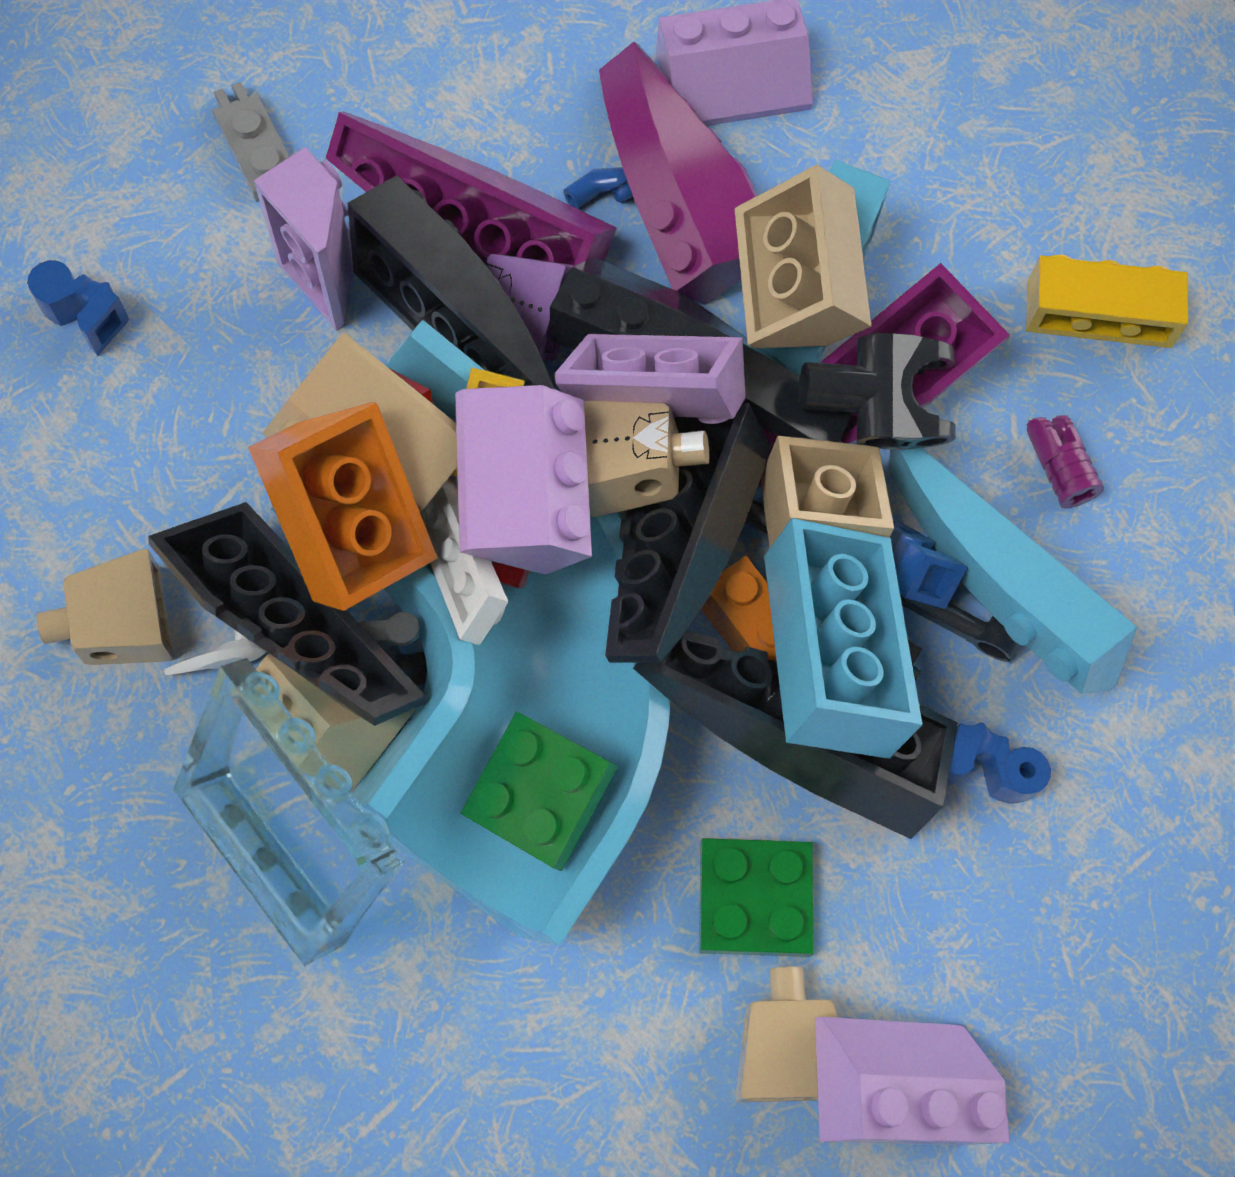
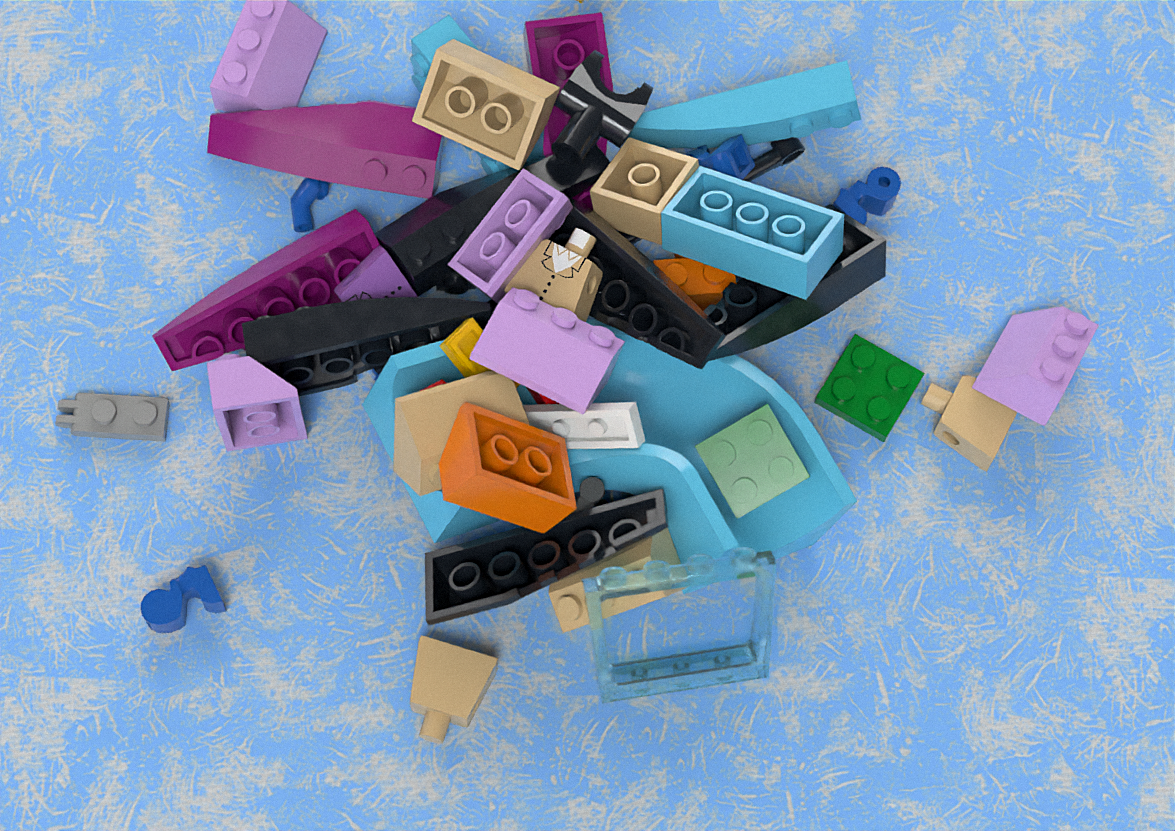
camera: 60 degrees left, 0 degrees up
white bar [164,630,266,675] -> none
magenta hinge [1026,415,1104,509] -> none

